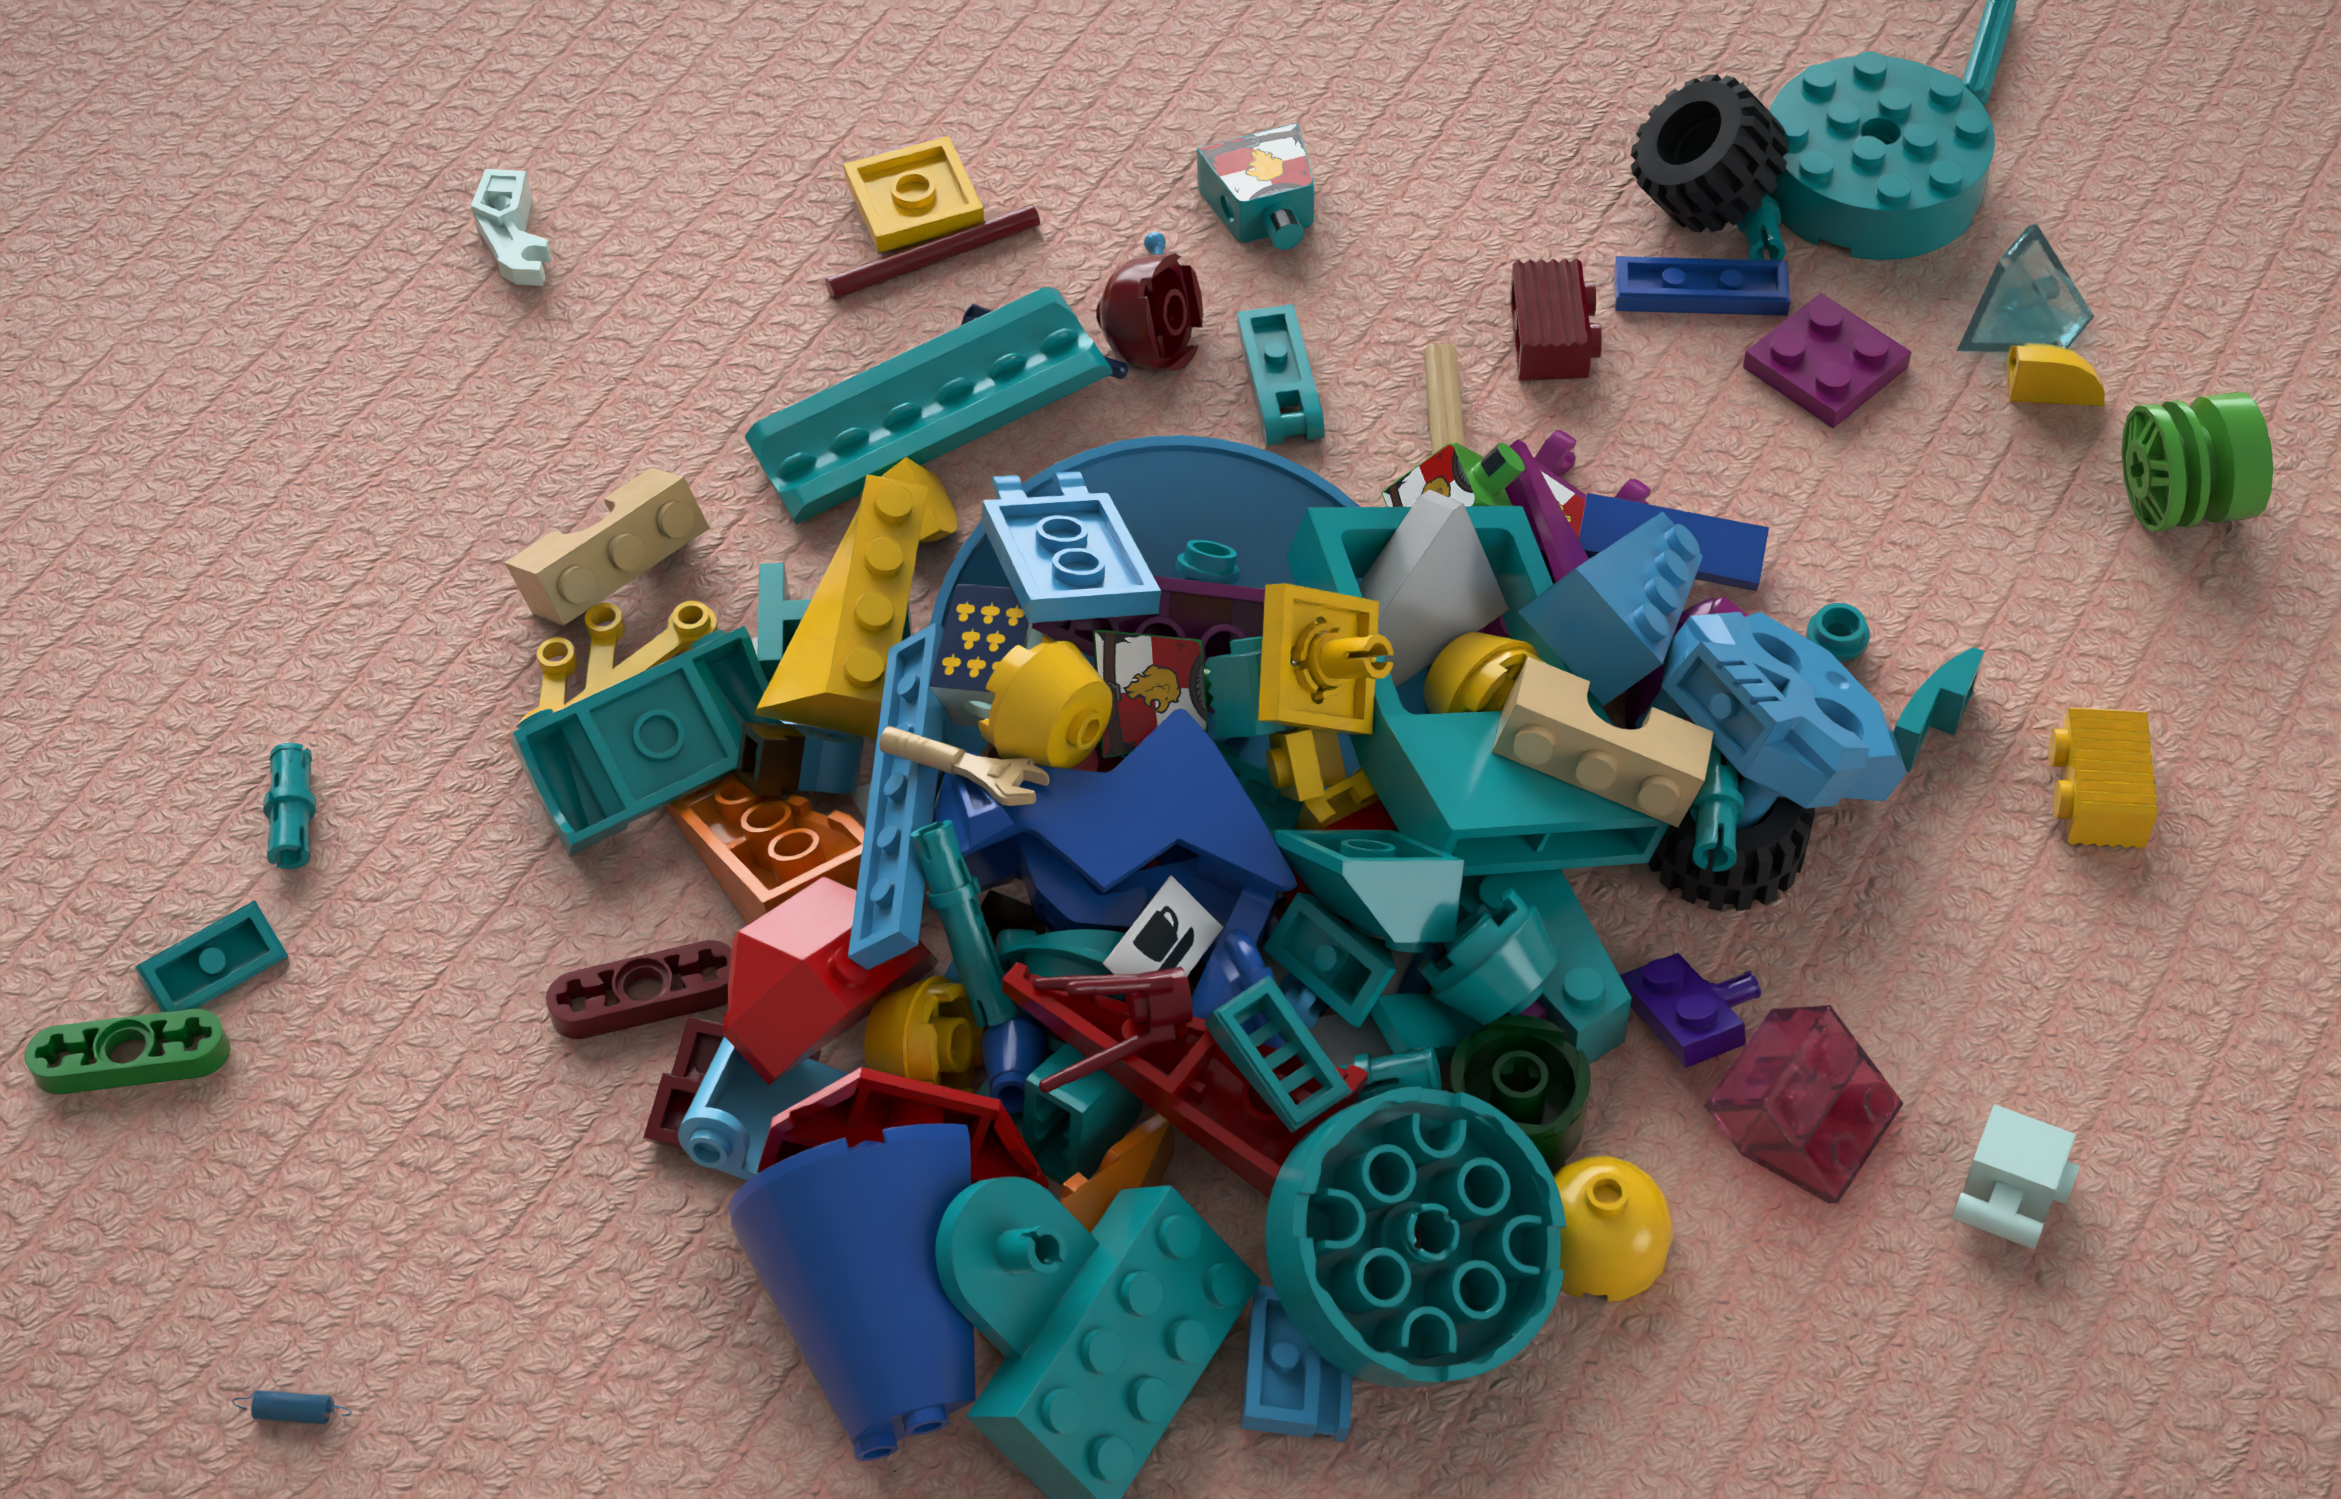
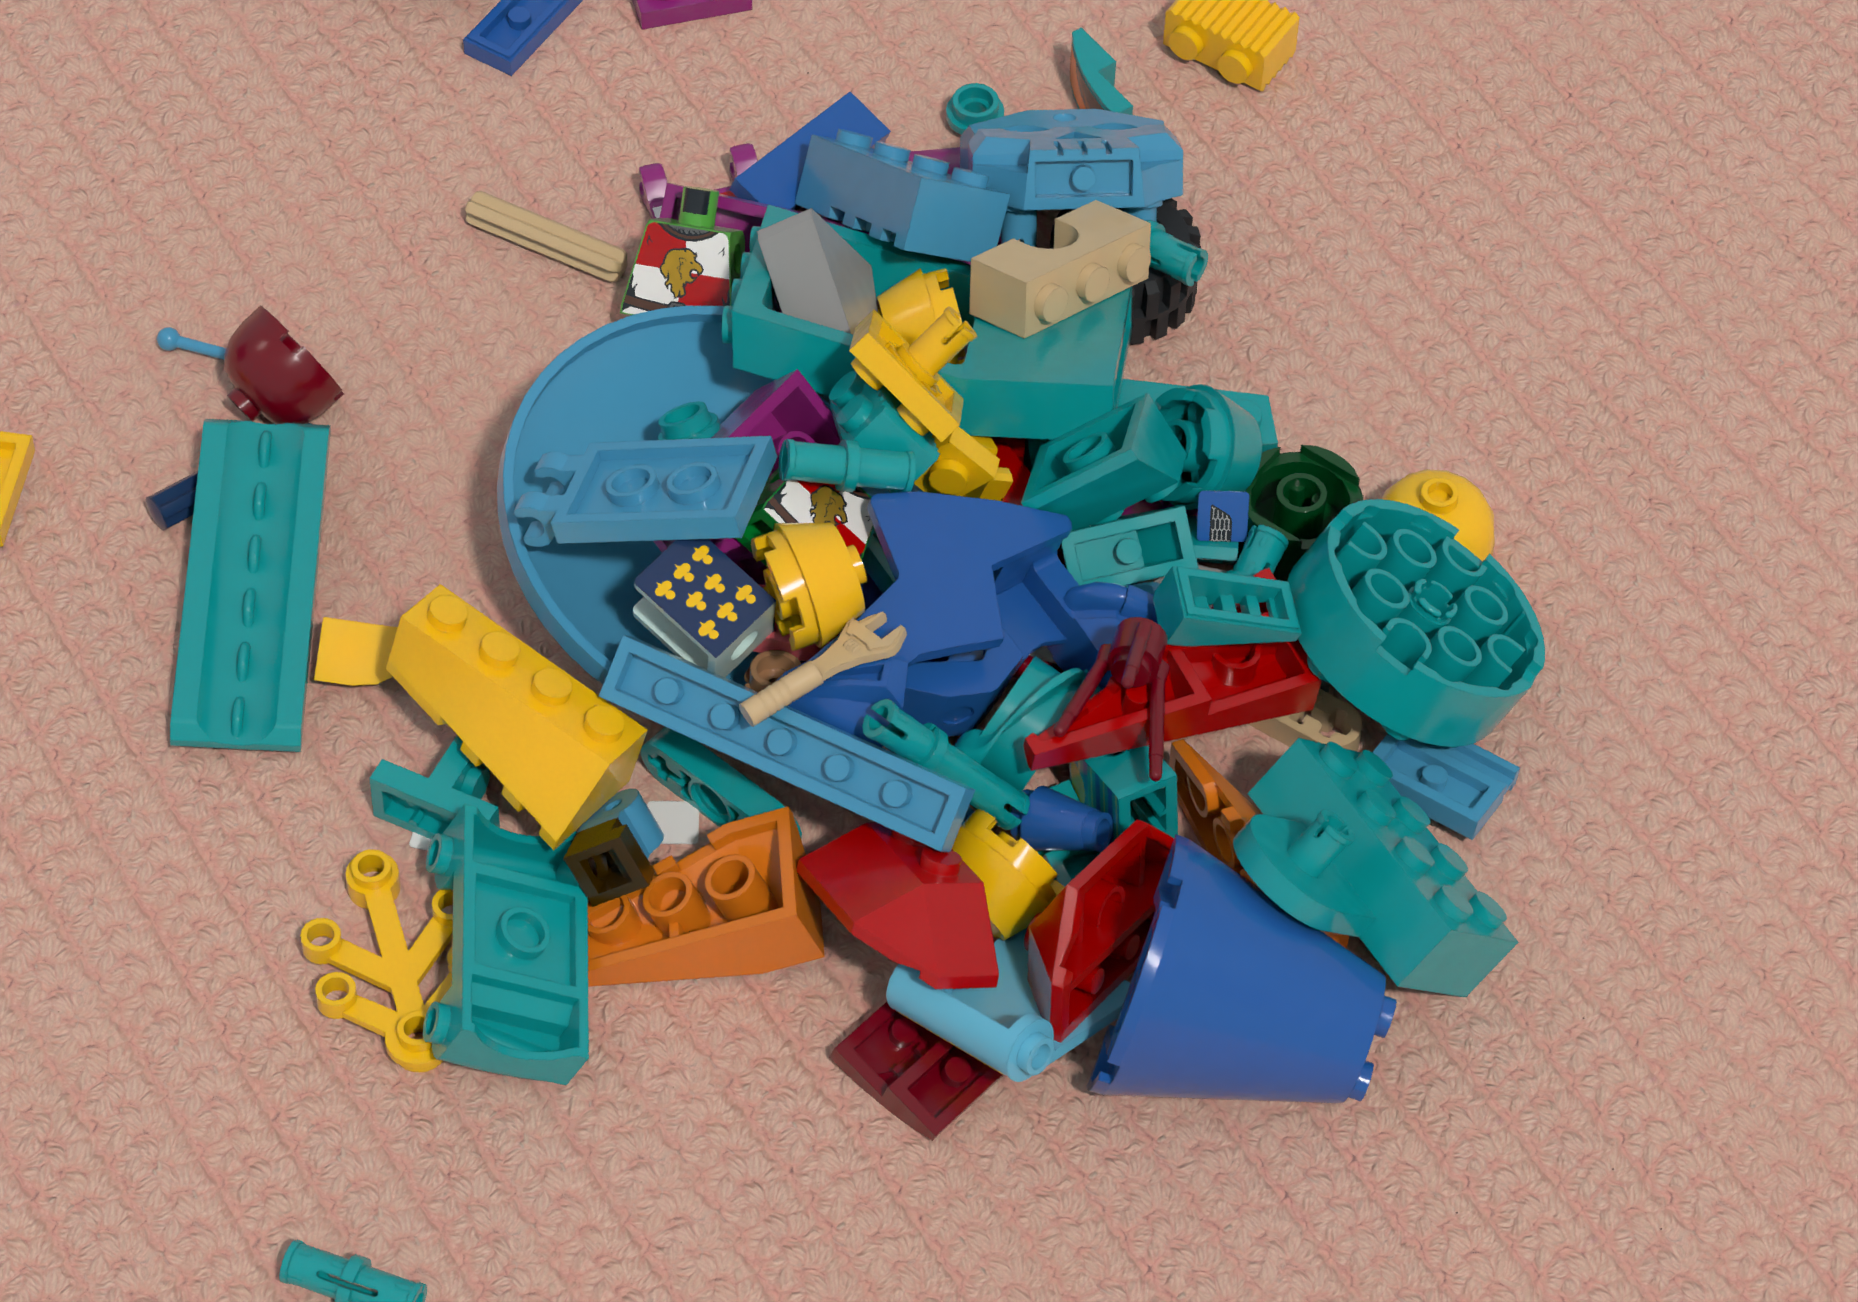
camera: 65 degrees left, 0 degrees up
tan arch [505,468,710,626] -> none
dark red beam [546,940,732,1039] -> none
dark red bar [825,204,1040,300] -> none
white sticker [1103,875,1223,976] -> none
torso [1197,123,1314,250] -> none
teal plate [1237,304,1325,446] -> none
dark red brick [1510,258,1602,380] -> none
dark purple plate [1619,953,1761,1068] -> none
clear pink slope [1704,1005,1904,1203] -> none
light aqua brick [1952,1104,2080,1250] -> none
none -> teal pin [779,439,916,492]
none -> blue sticker [1197,491,1249,542]

